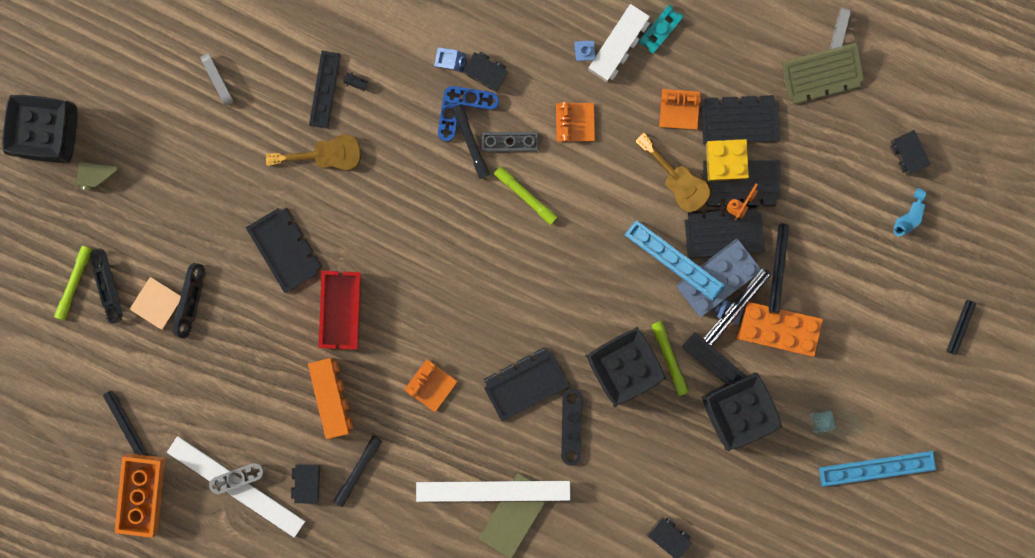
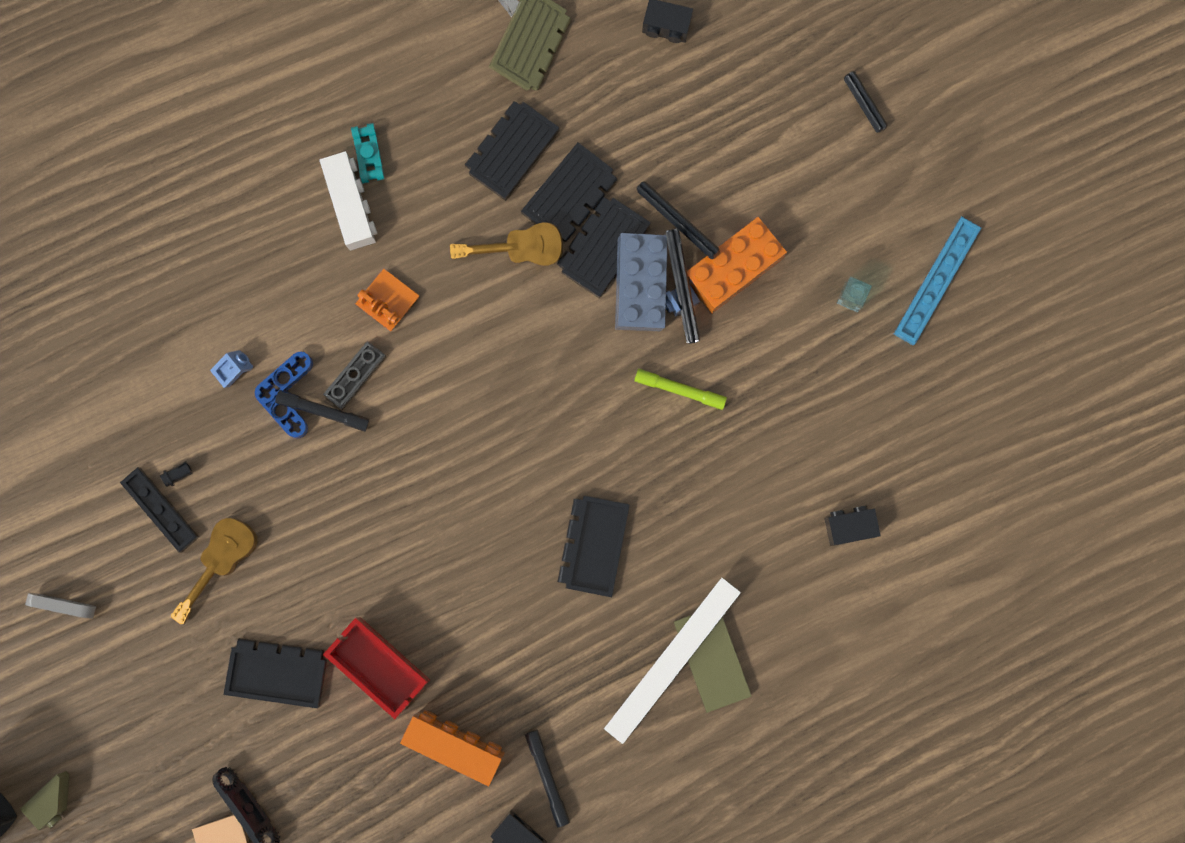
camera: 50 degrees left, 5 degrees down
orange hinge [404,359,458,412] -> none
black brick [463,52,508,93] -> none
lime piece [494,166,557,225] -> none
black plate [561,389,582,466] -> none
medium blue bracket [574,41,595,61] -> none
black piece [585,327,667,407] -> none
dark azure tile [625,220,725,302] -> none
orange hinge [659,89,700,130] -> none
black tile [682,332,748,386] -> none
black piece [701,372,782,451] -> none
yellow brick [706,139,749,182] -> none
orange hinge [727,184,758,221] -> none
dark azure arm [893,188,926,236] -> none

